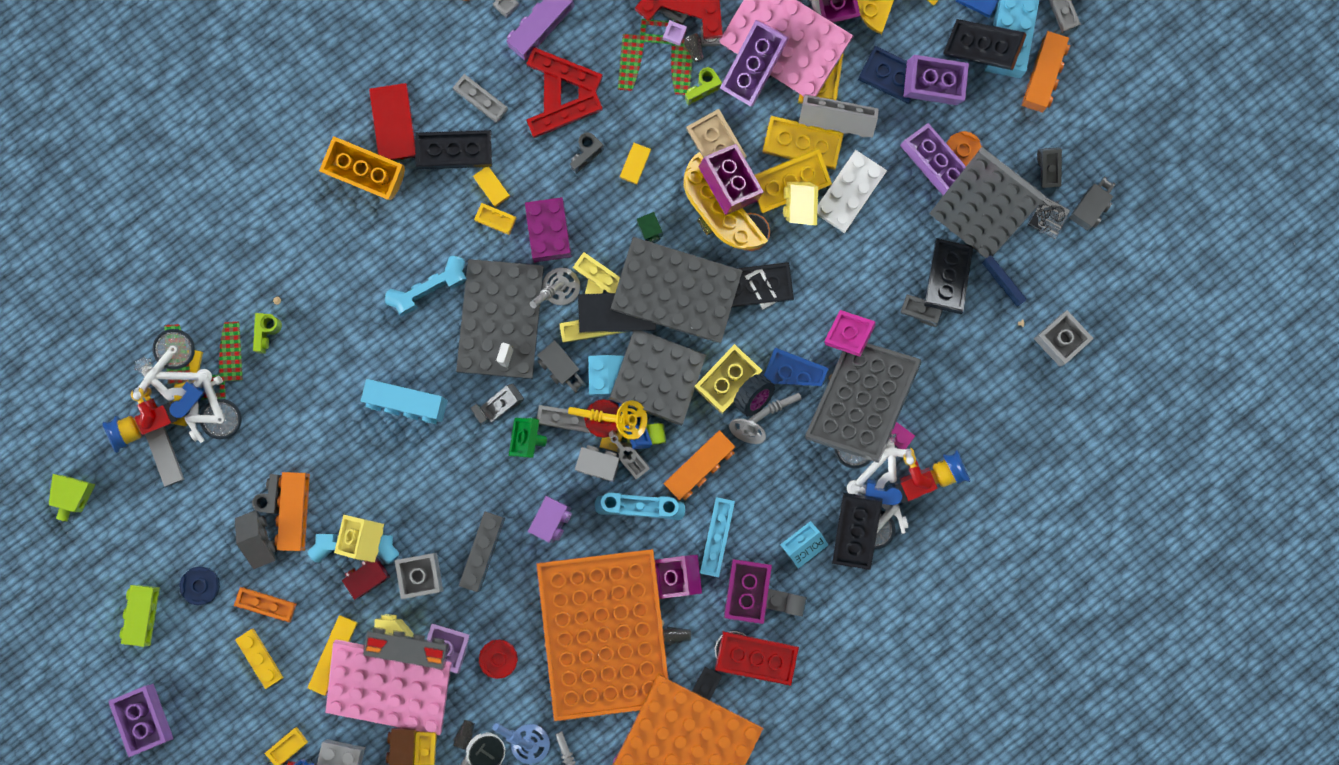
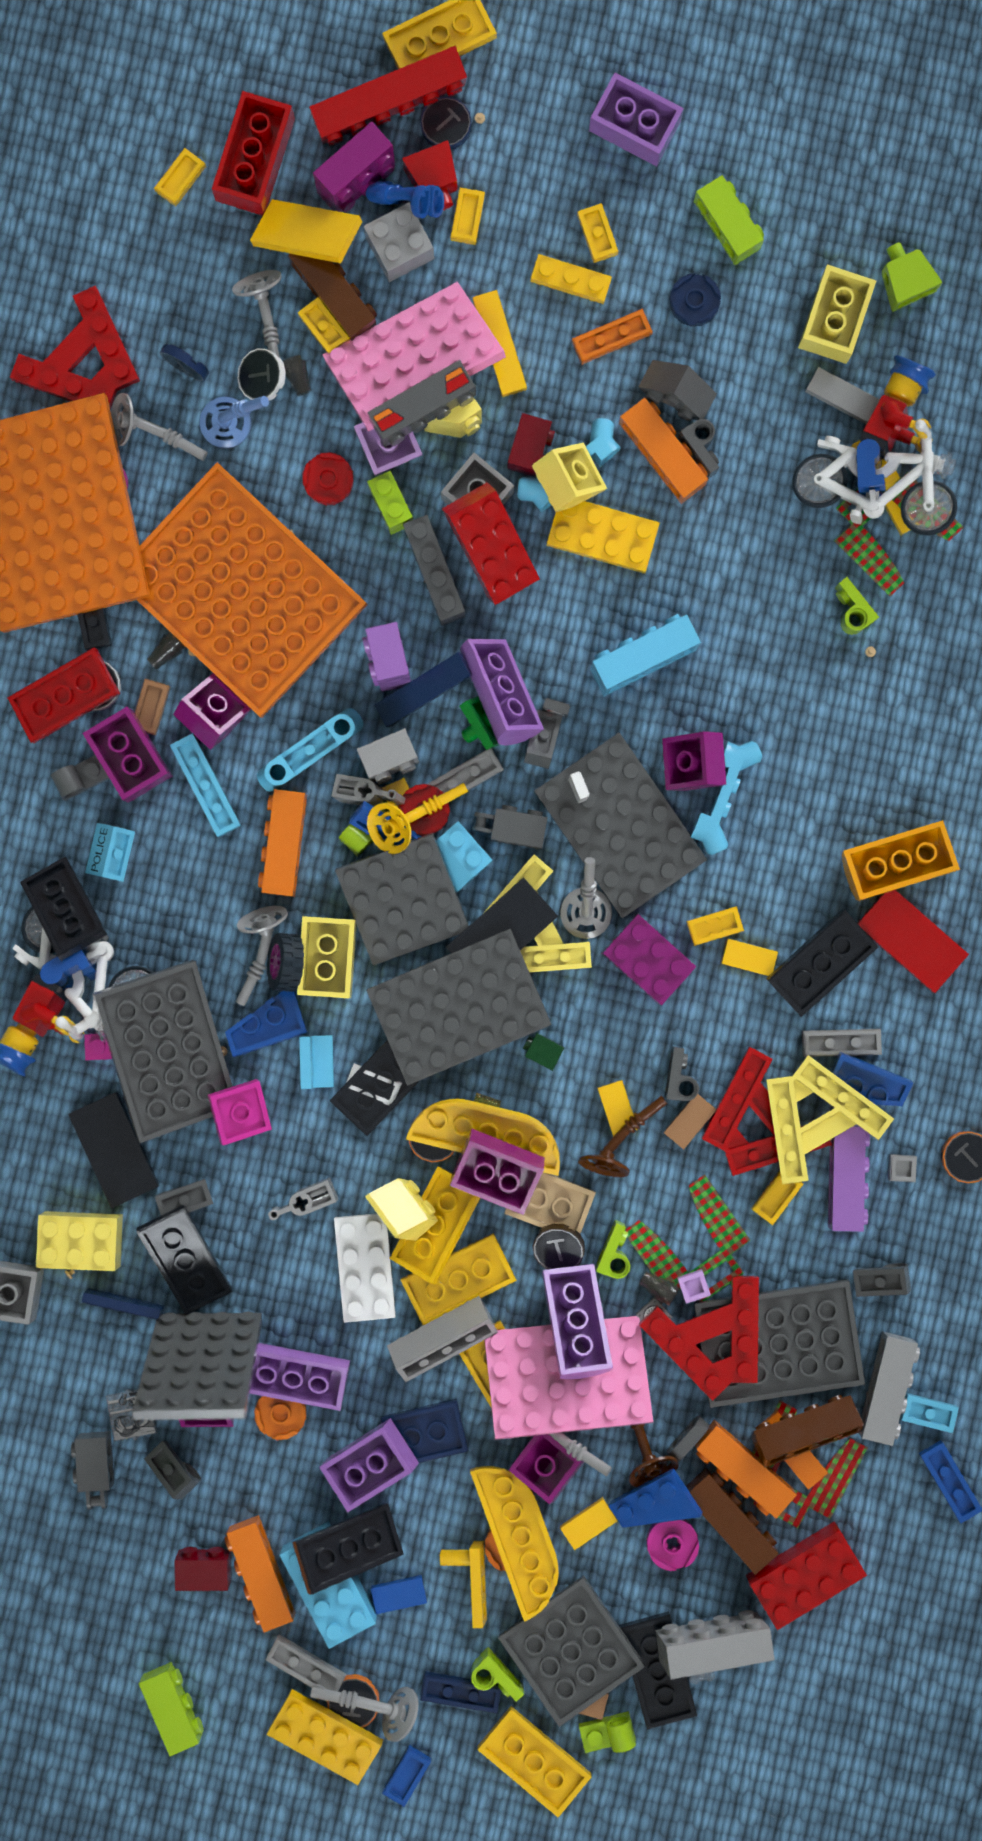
camera: 135 degrees right, 5 degrees up
none -> light yellow brick [36,1211,123,1271]
none -> black tile [68,1092,160,1208]
none -> medium nougat tile [135,679,171,736]
none -> lime brick [138,1662,204,1756]
none -> dark red brick [174,1547,232,1591]
none -> light grey piece [268,1177,339,1220]
none -> medium azure panel [299,1035,334,1089]
none -> lime brick [367,471,413,535]
none -> dark blue tile [375,652,472,727]
none -> red brick [442,482,540,605]
none -> medium lavender brick [460,639,544,746]
none -> black tile [533,1224,585,1269]
none -> yellow plate [546,501,660,574]
none -> yellow plate [577,203,619,263]
none -> reddish brown dish [578,1096,668,1177]
none -> magenta brick [662,731,726,791]
none -> medium nougat tile [663,1094,716,1150]
none -> yellow tile [751,1170,803,1225]
none -> light yellow plate [766,1055,894,1184]
none -> light yellow brick [798,265,876,364]
none -> blue wing [819,1052,913,1107]

